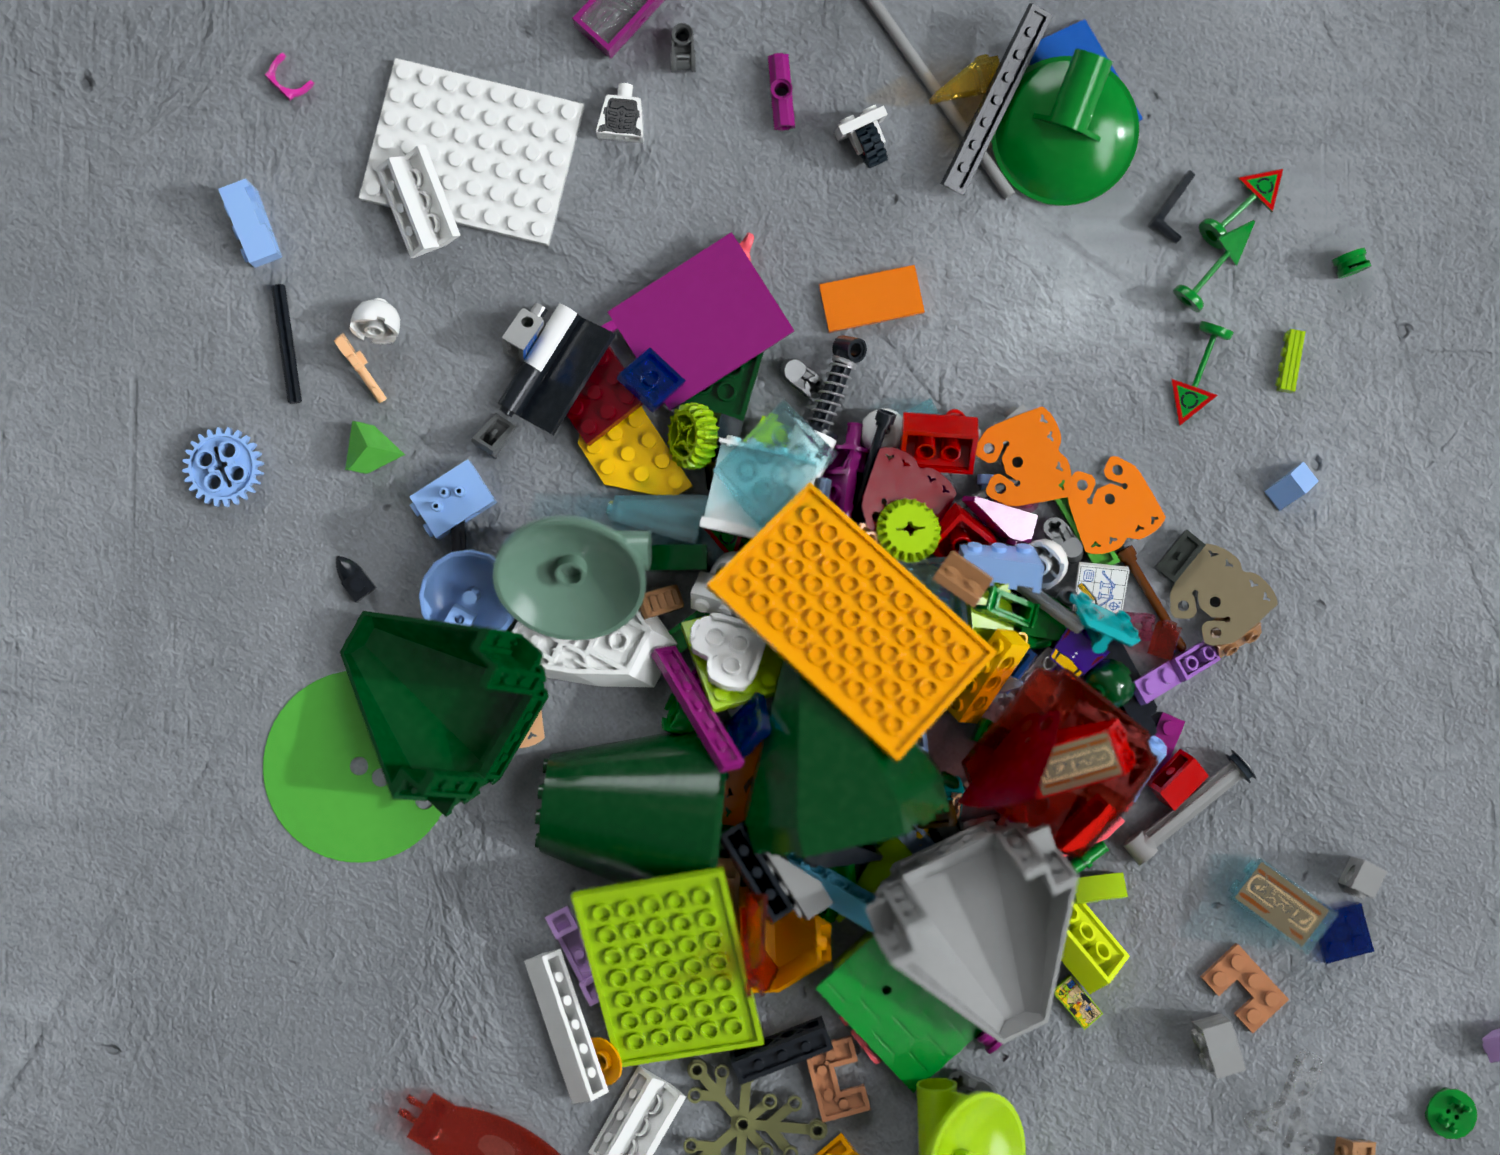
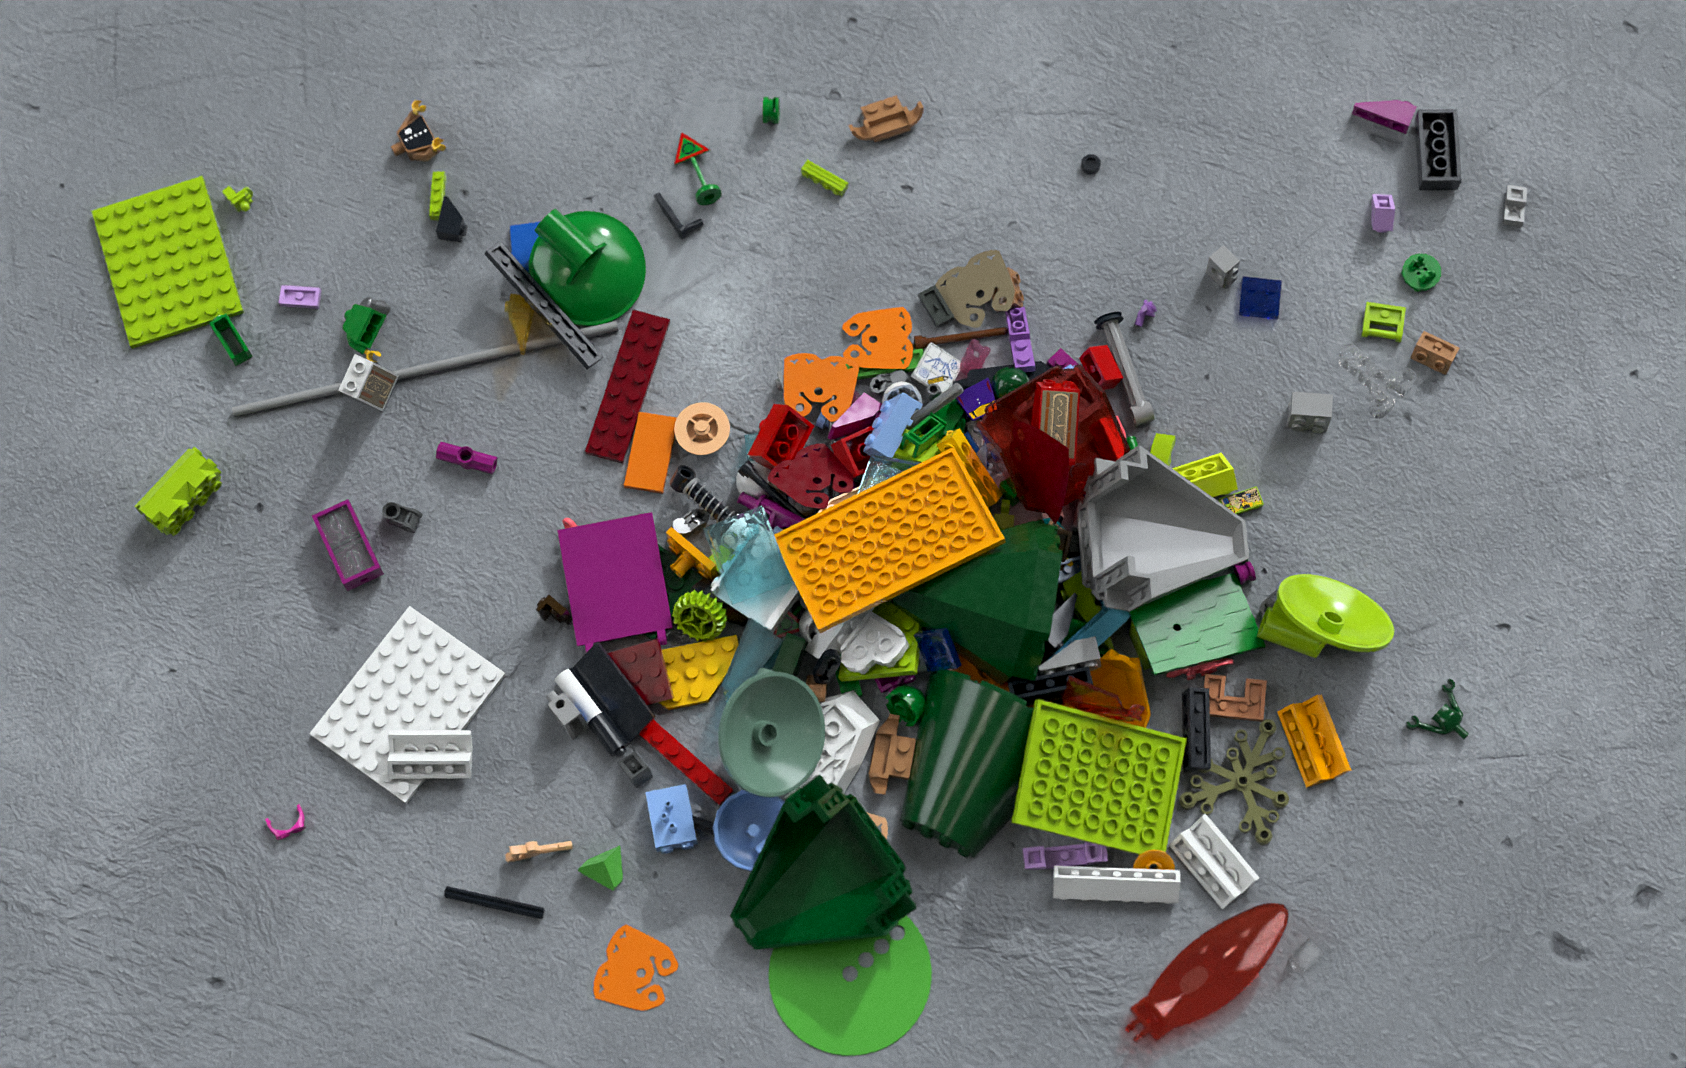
camera: 65 degrees left, 15 degrees down
light blue gear [182,427,264,507] -> none
light blue wedge [218,179,283,268] -> none
black plate [336,556,377,603] -> none
white cylinder [350,298,400,344] -> none
torso [596,83,644,143] -> none
clear blue plate [616,348,686,412] -> none
magenta plate [651,645,744,773] -> none
plate [834,105,888,169] -> none
lime gear [877,498,941,563] -> none
medium nougat bracket [932,551,993,608] -> none
teal shield [1069,592,1141,654] -> none
clear red brick [1147,619,1182,660] -> none
green piece [1171,321,1234,426] -> none
green piece [1173,220,1255,312] -> none
nougat plate [1200,943,1289,1033] -> none
slope [1228,858,1338,954] -> none
light blue slope [1264,462,1318,511] -> none
none -> dark brown bracket [536,595,573,625]
none -> dark red plate [585,309,671,464]
none -> orange piece [593,924,678,1011]
none -> red plate [639,719,734,806]
none -> light orange plate [666,527,718,582]
none -> light nougat wheel [674,402,730,455]
none -> black beam [812,649,841,685]
none -> medium nougat plate [848,95,924,143]
none -> medium nougat plate [869,714,916,795]
none -> lime plate [994,499,1015,531]
none -> black tile [1081,154,1101,175]
none -> medium lavender plate [1134,299,1157,327]
none -> lime plate [1361,302,1406,343]

